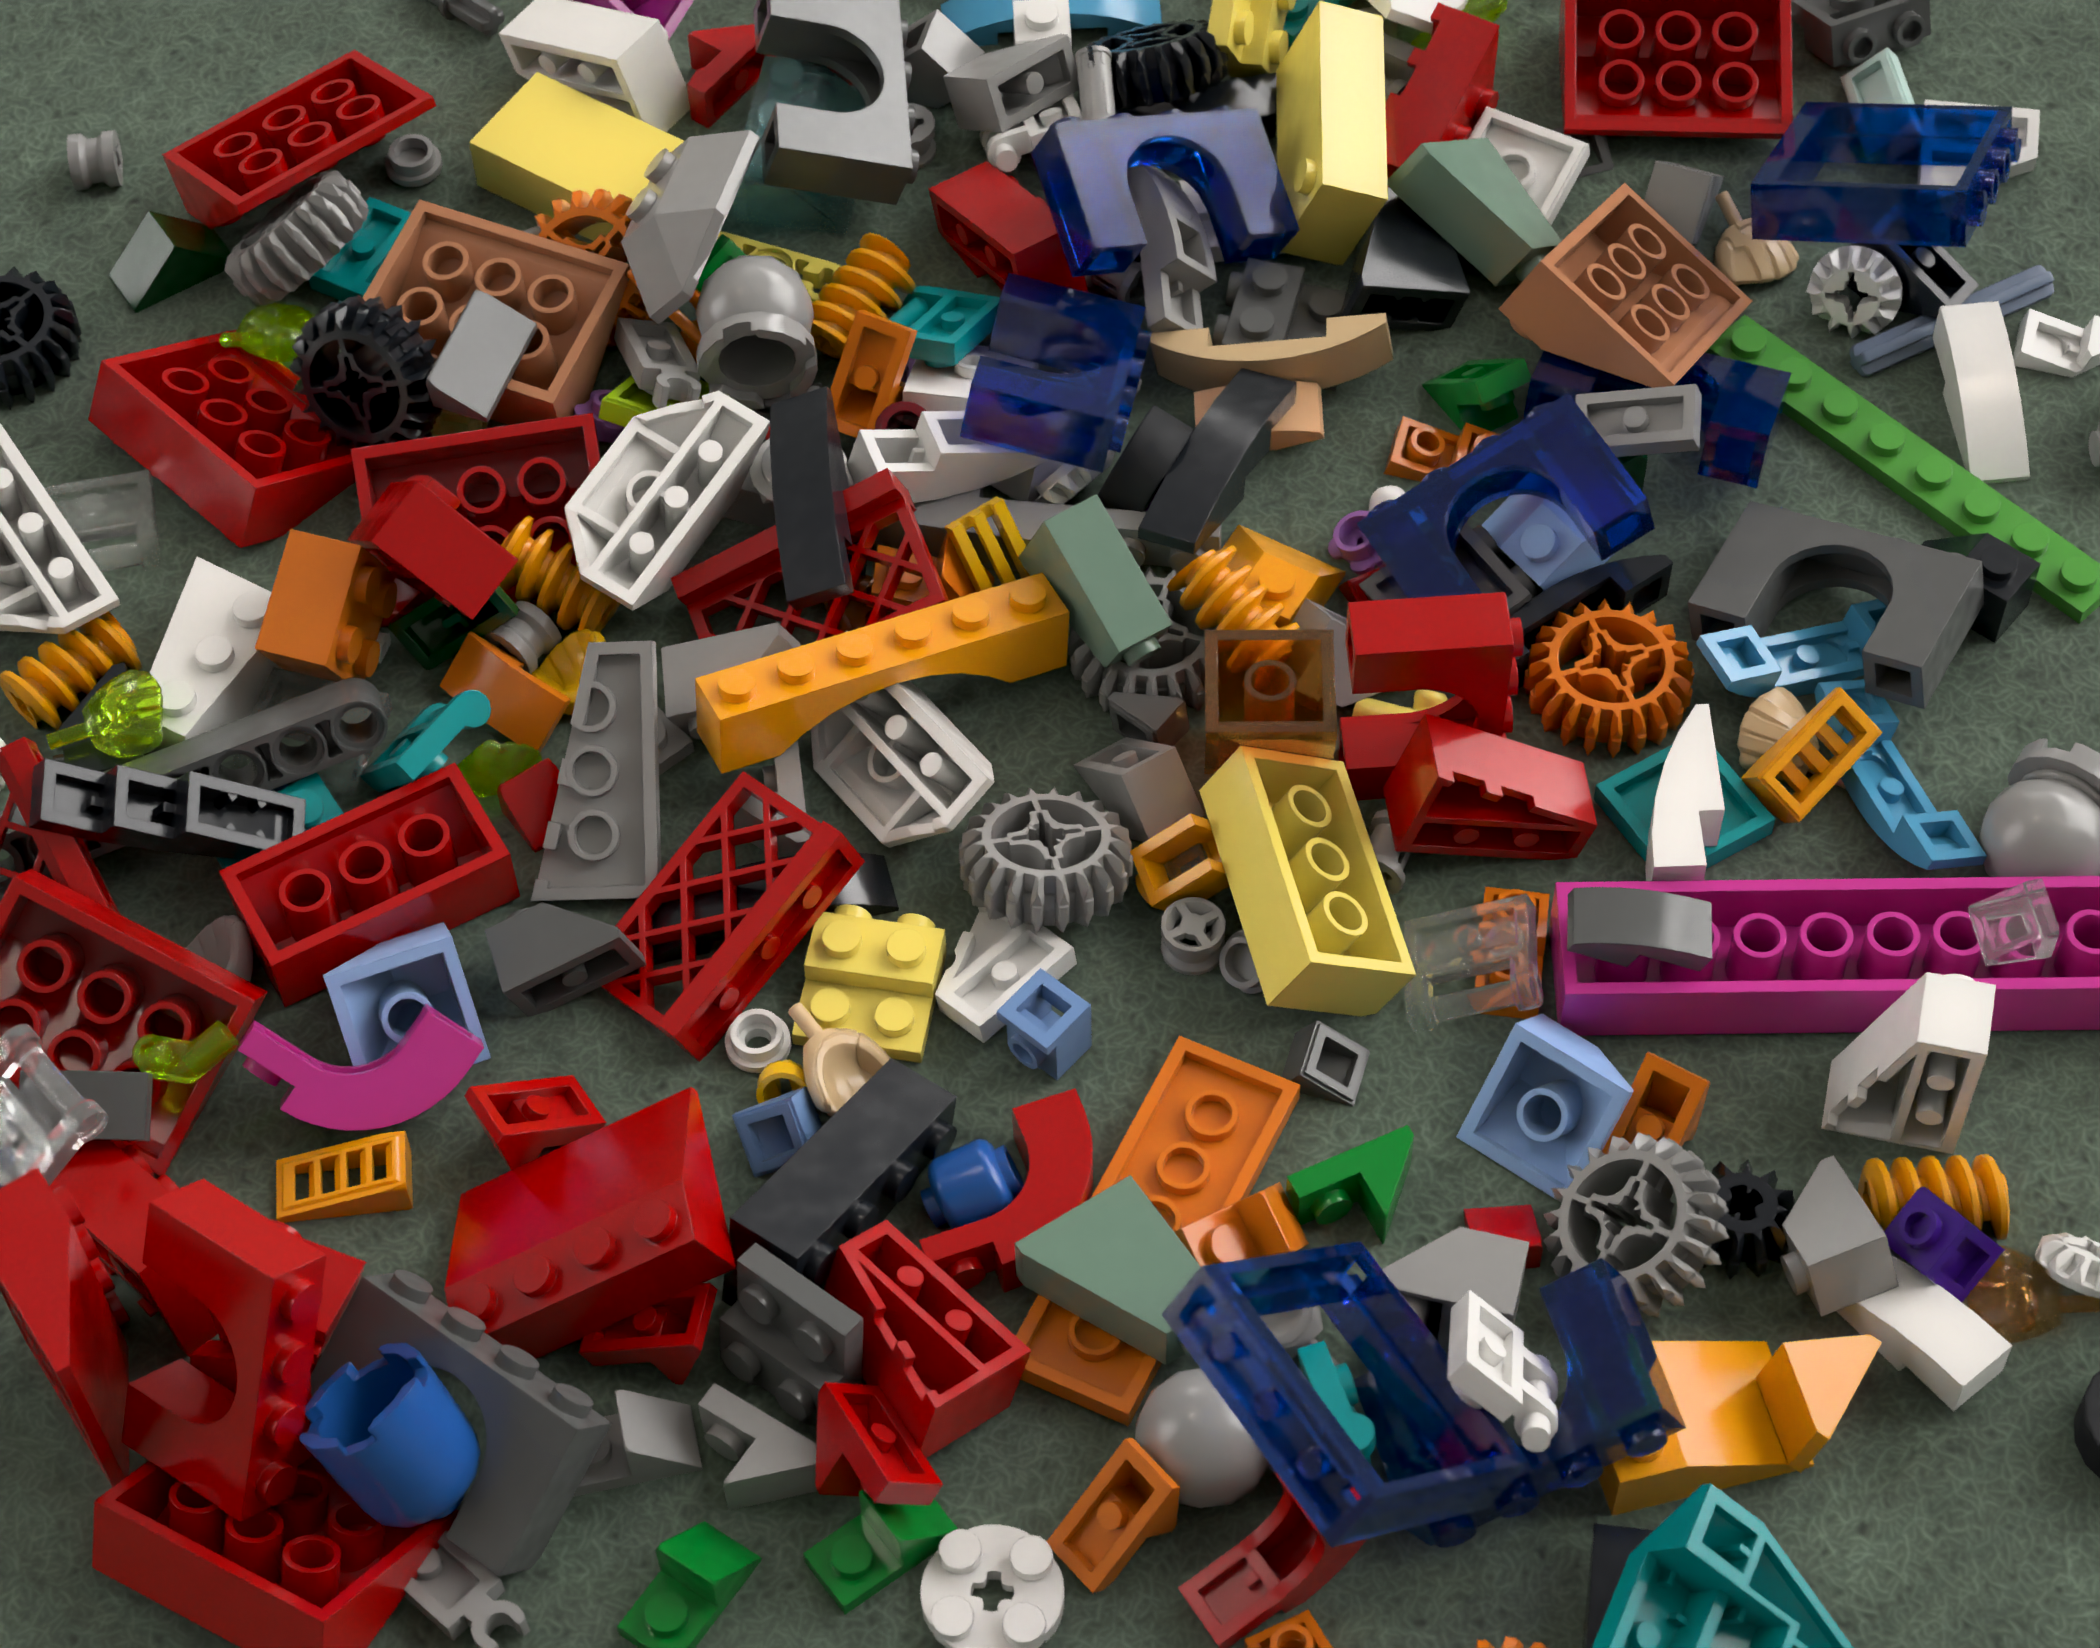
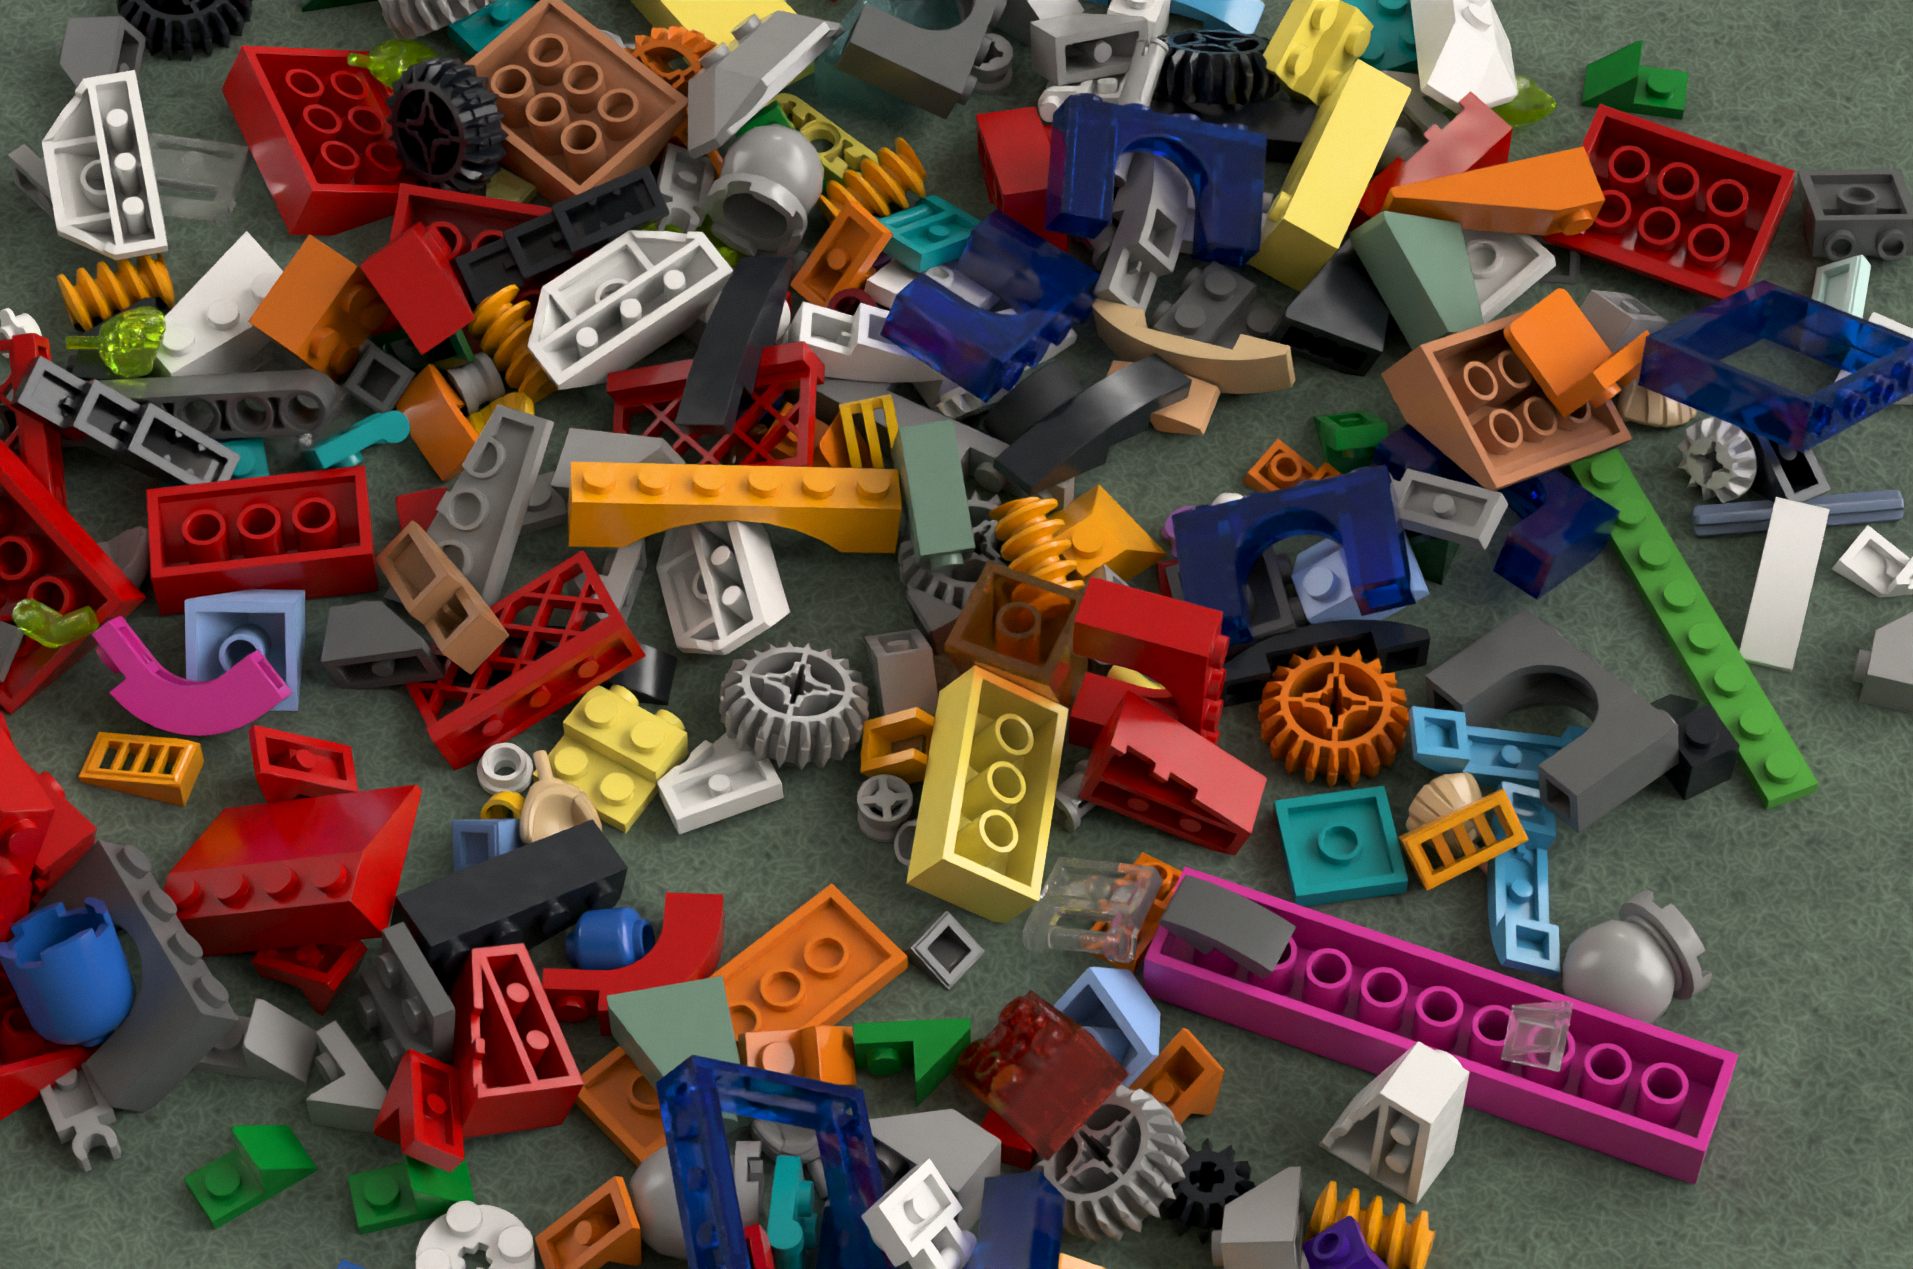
camera: 20 degrees right, 0 degrees up
slope [426,290,538,423] -> none
clear neon green piece [457,739,543,798] -> none
medium blue brick [996,968,1092,1080] -> none
white slope [1645,704,1725,881] -> none
none -> dark grey slope [342,344,416,413]
none -> medium nougat slope [375,520,509,674]
none -> black slope [455,165,670,308]
none -> clear red slope [951,990,1130,1161]
none -> orange slope [1380,146,1605,236]
none -> orange bracket [1504,288,1659,418]

